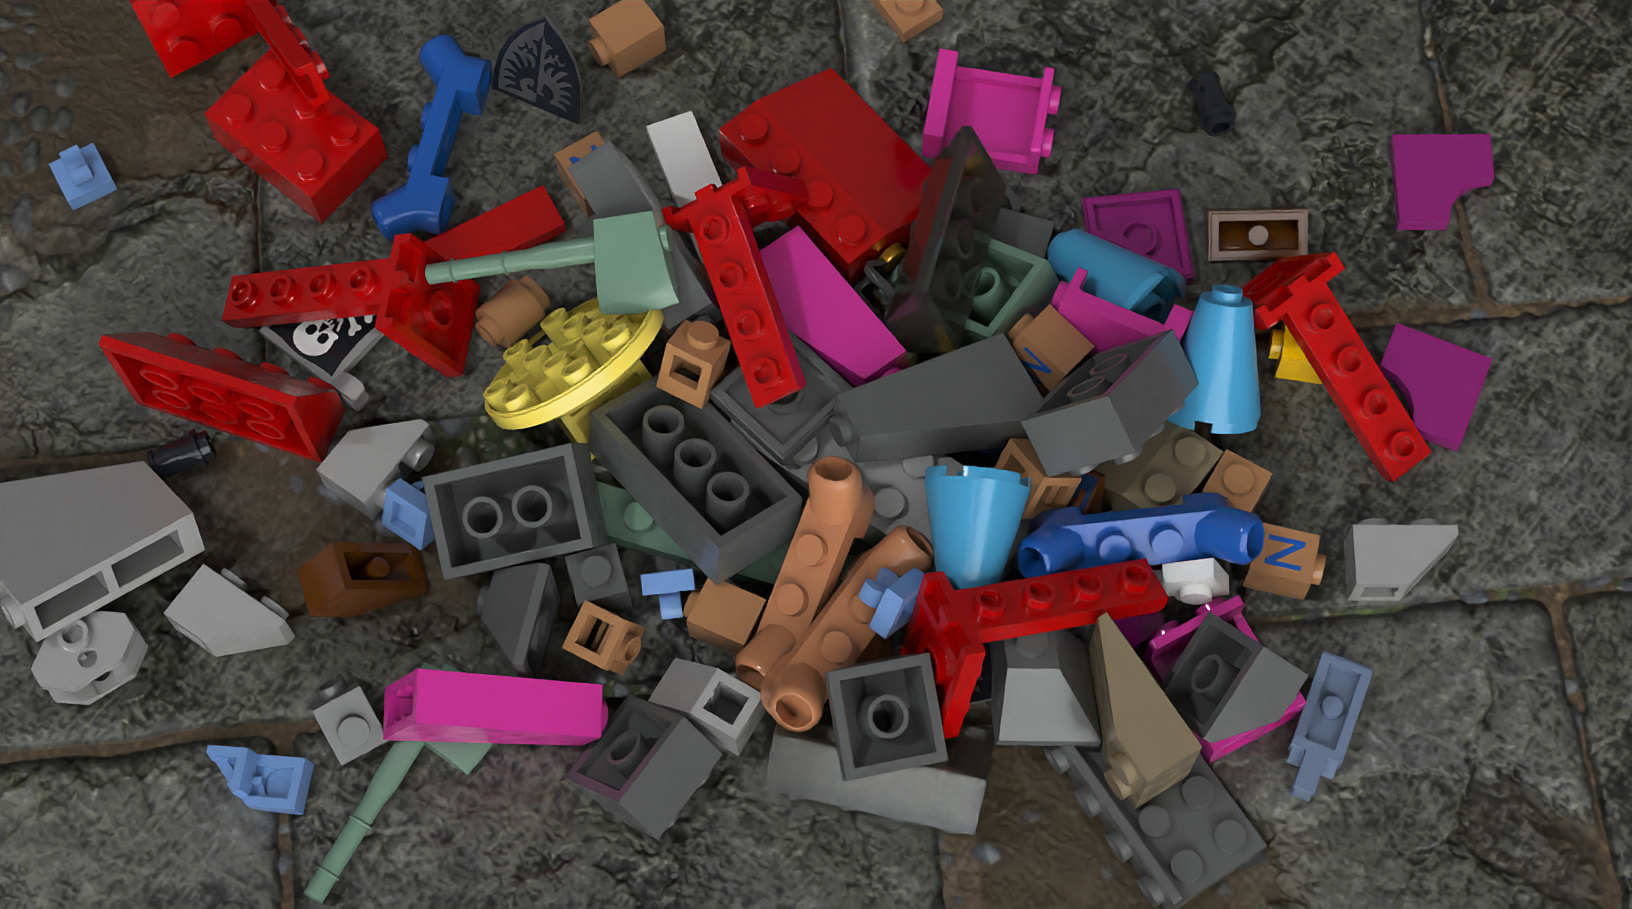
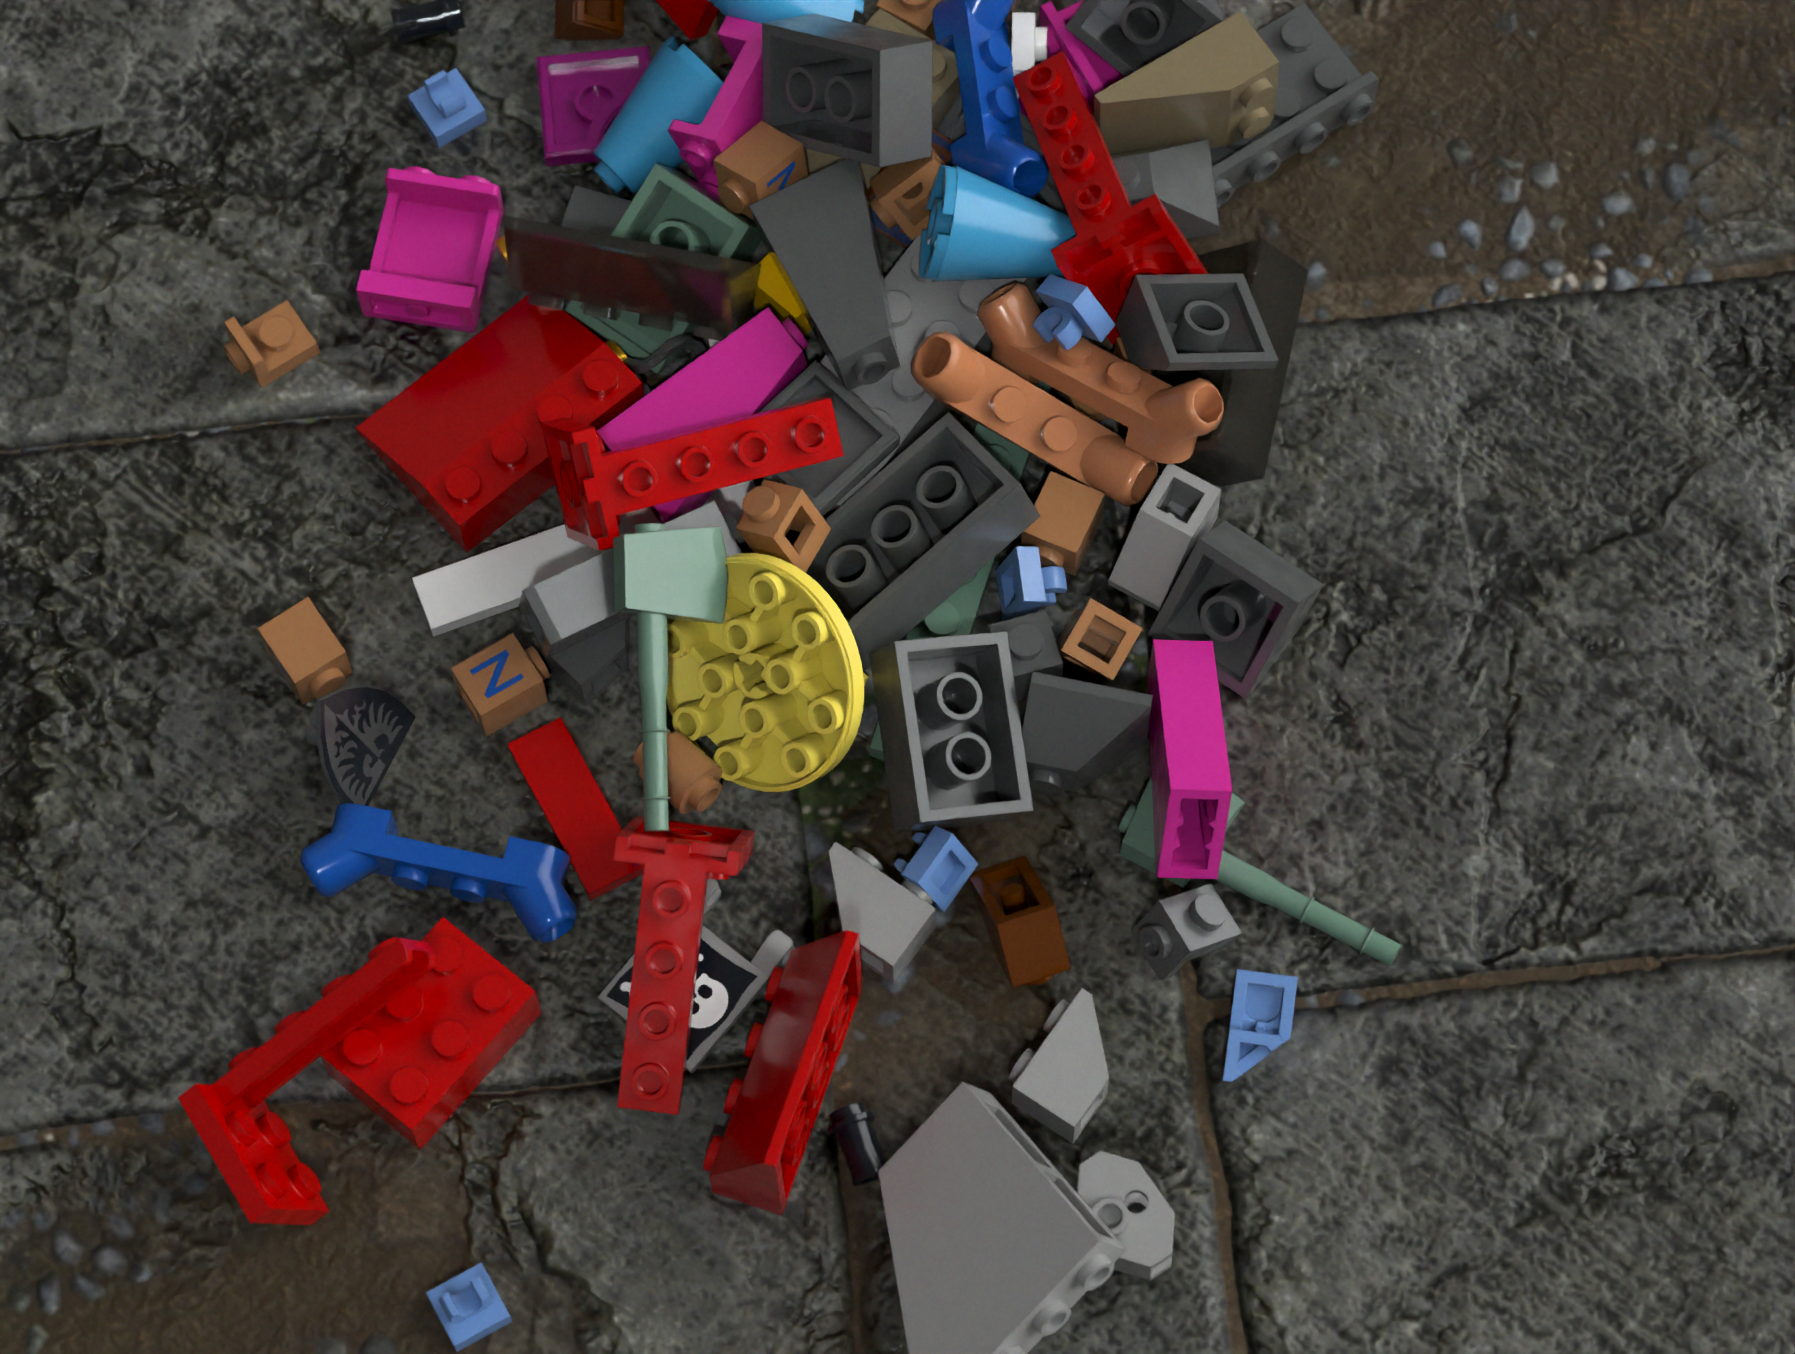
camera: 90 degrees left, 0 degrees up
none -> medium blue tile [407,68,487,148]

